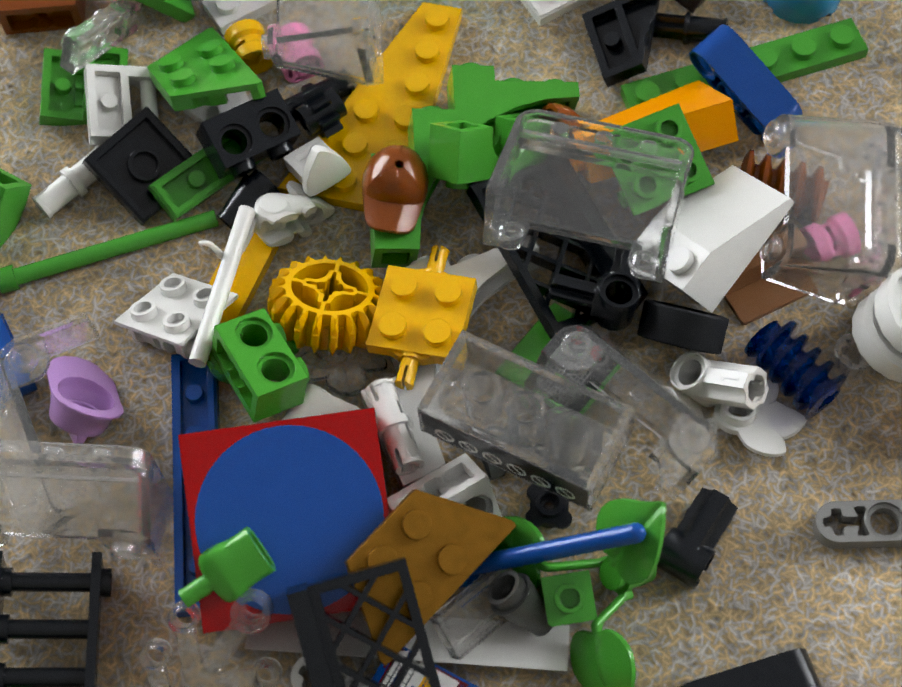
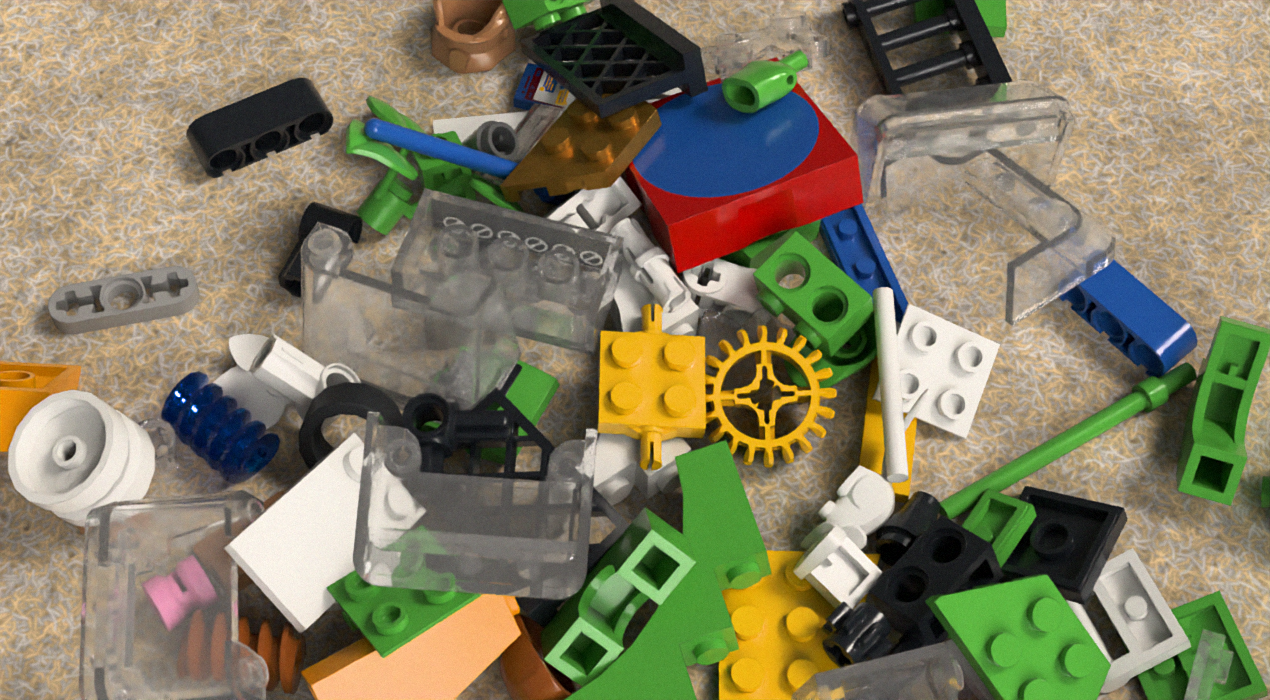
camera: 160 degrees right, 5 degrees down
white pin [32,145,99,219] -> none
lavender piece [46,356,124,446] -> none
dark orange cap [362,144,429,234] -> none

